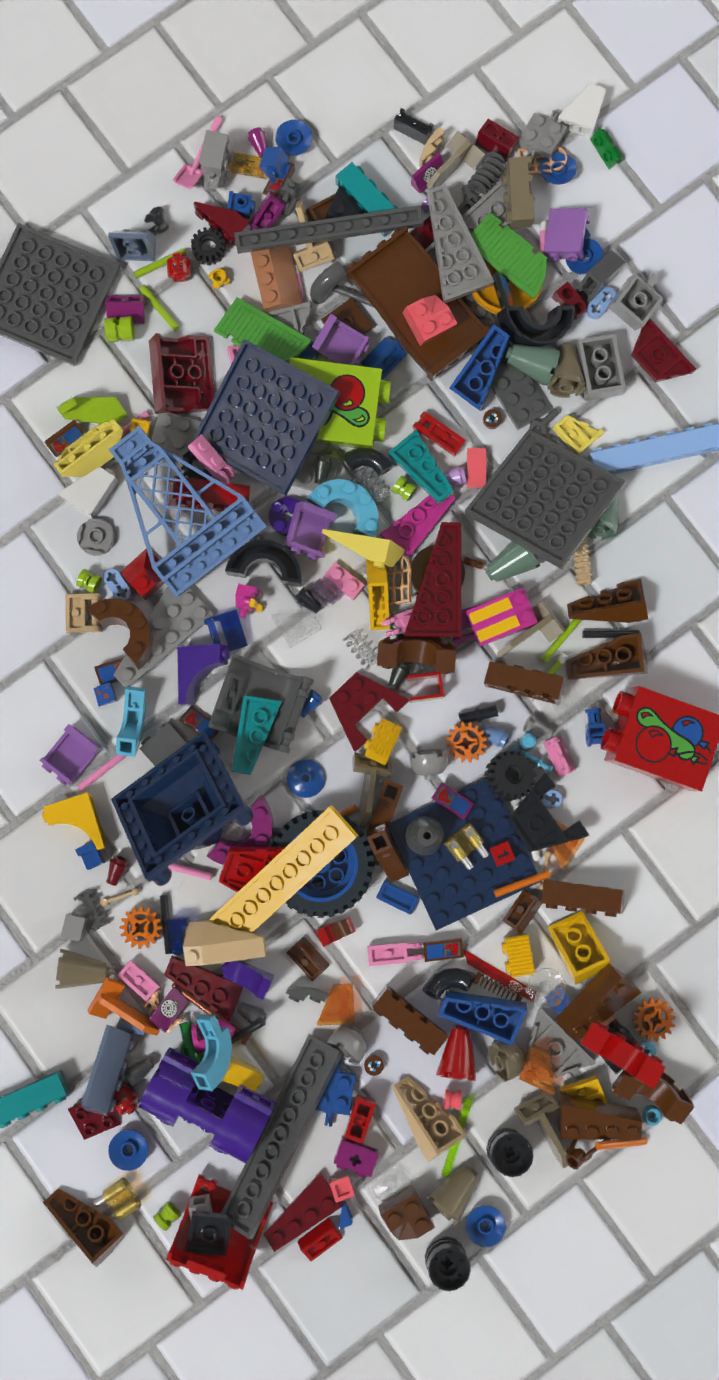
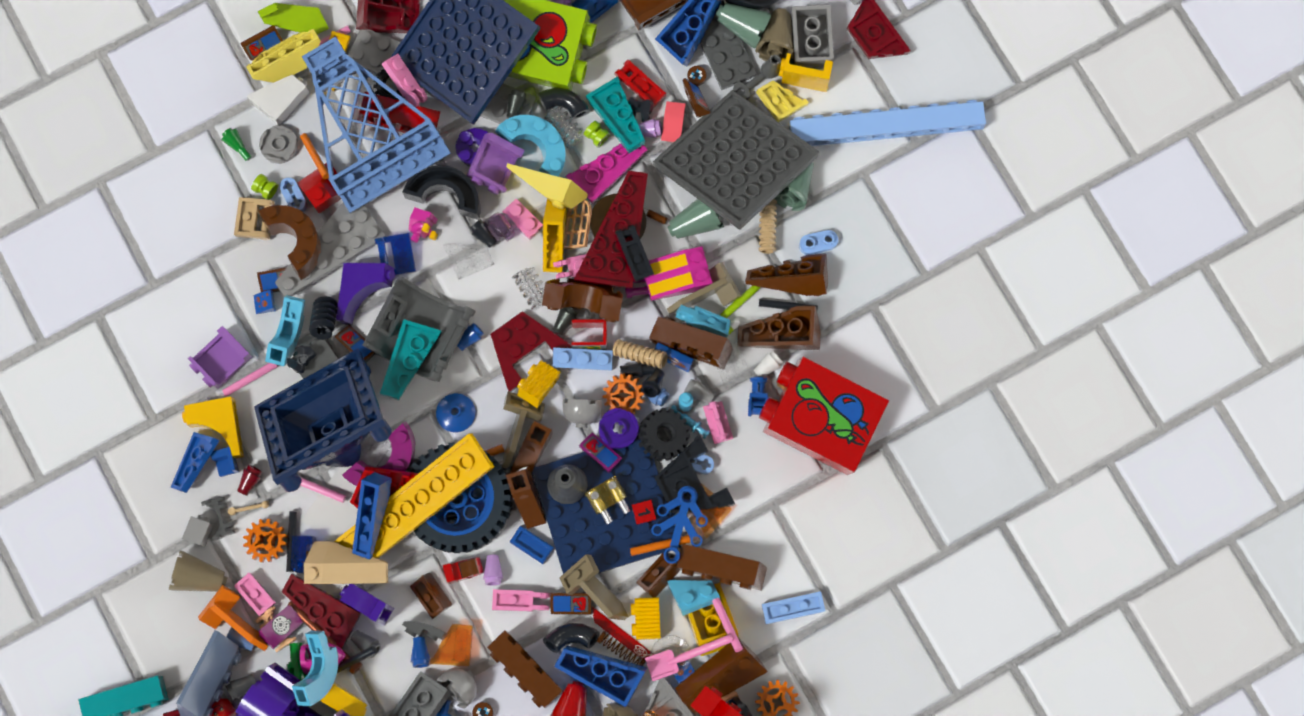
camera: 10 degrees right, 5 degrees down
none -> blue wing [171,432,220,493]
none -> green cone [221,128,252,161]
none -> black piece [287,345,316,374]
none -> orange bar [300,133,329,179]
none -> black piece [309,296,338,340]
none -> blue slope [352,472,392,560]
none -> blue cone [410,637,431,668]
none -> lavender cone [483,555,503,586]
none -> light blue plate [552,348,613,371]
none -> dark tan piece [559,554,628,620]
none -> dark purple plate [598,408,639,449]
none -> tan piece [613,339,667,369]
none -> black plate [615,225,654,282]
none -> black piece [628,97,654,122]
none -> black cone [642,369,665,398]
none -> bright pink piece [645,635,733,681]
none -> blue plant [651,486,708,564]
none -> blue tile [655,343,693,373]
none -> medium azure wing [667,580,720,616]
none -> medium azure hinge [675,305,730,338]
none -> reddish brown slope [682,78,710,118]
none -> bright pink bar [712,598,743,652]
none -> white cone [753,351,783,377]
none -> dark grey cone [761,54,781,79]
none -> light blue plate [762,591,825,624]
none -> yellow panel [779,53,833,92]
none -> light blue plate [799,230,838,255]

